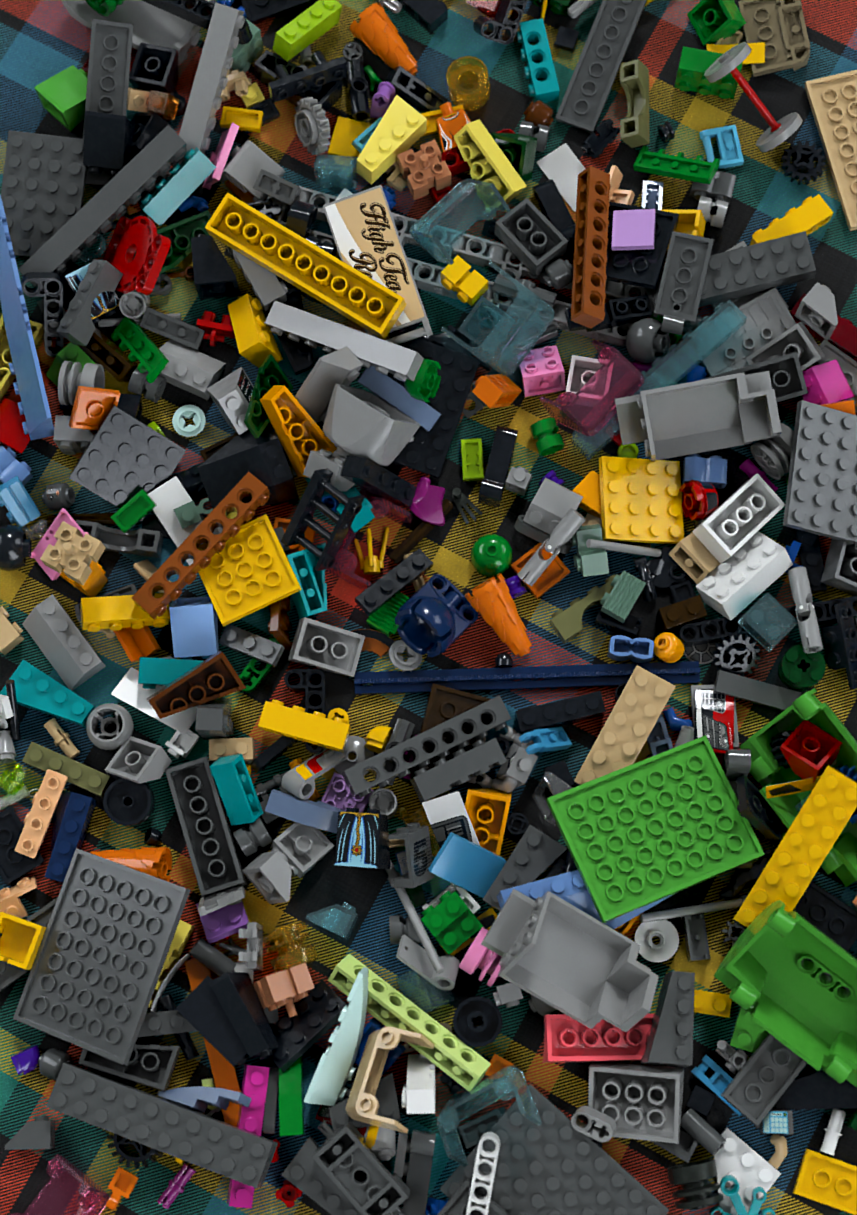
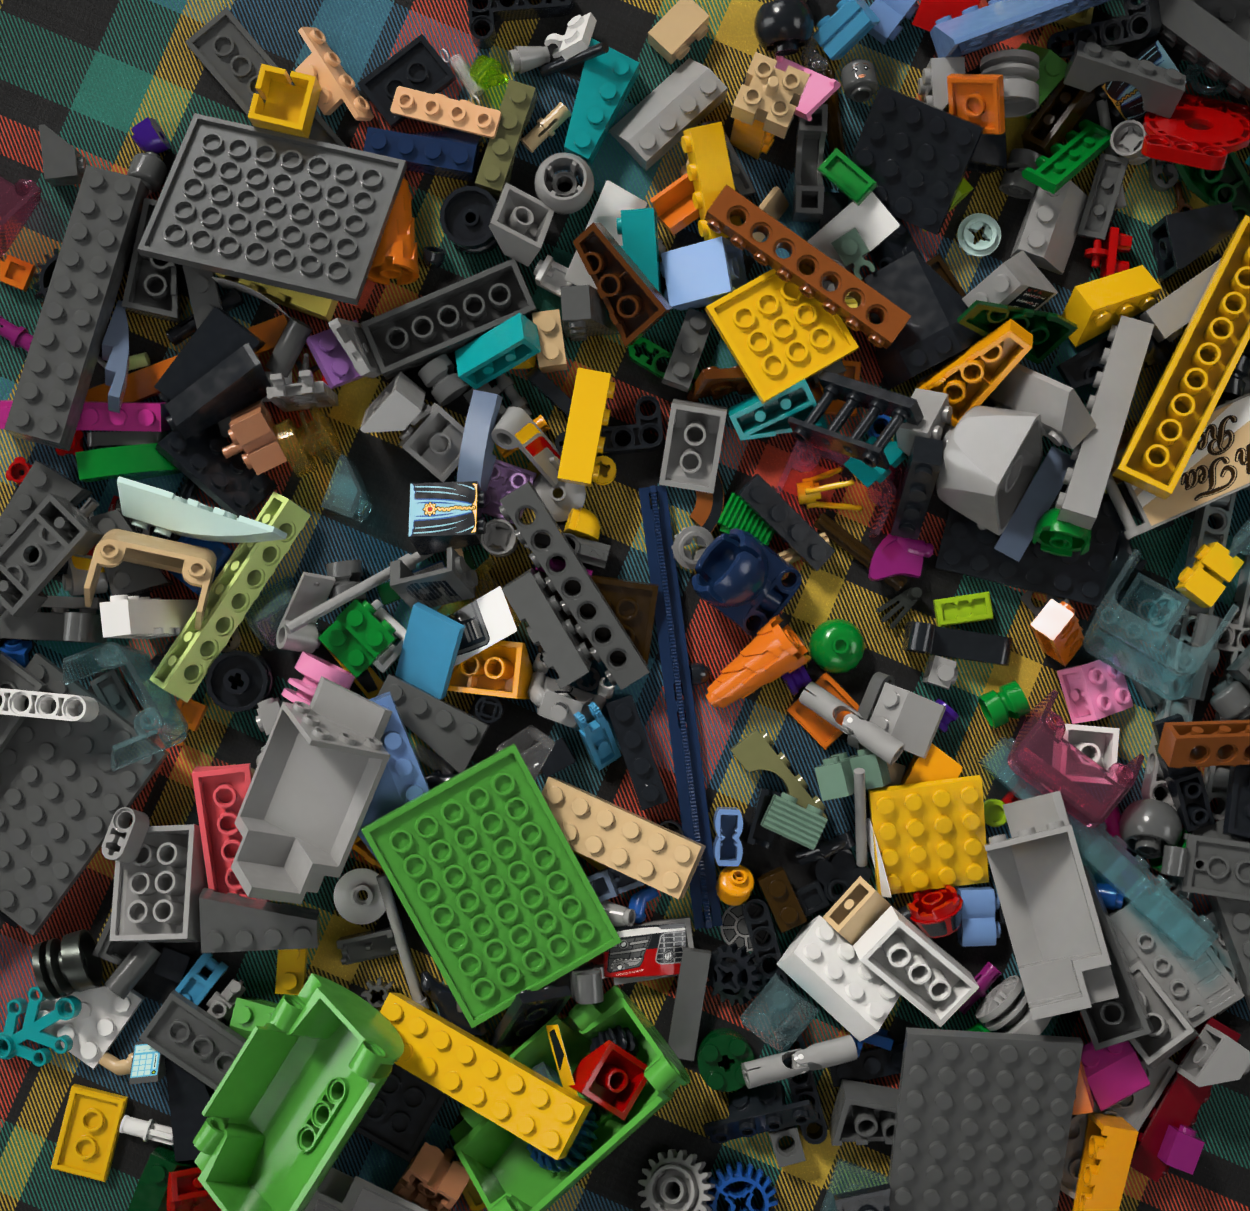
camera: 80 degrees right, 10 degrees up
none -> white sticker [866,819,892,898]

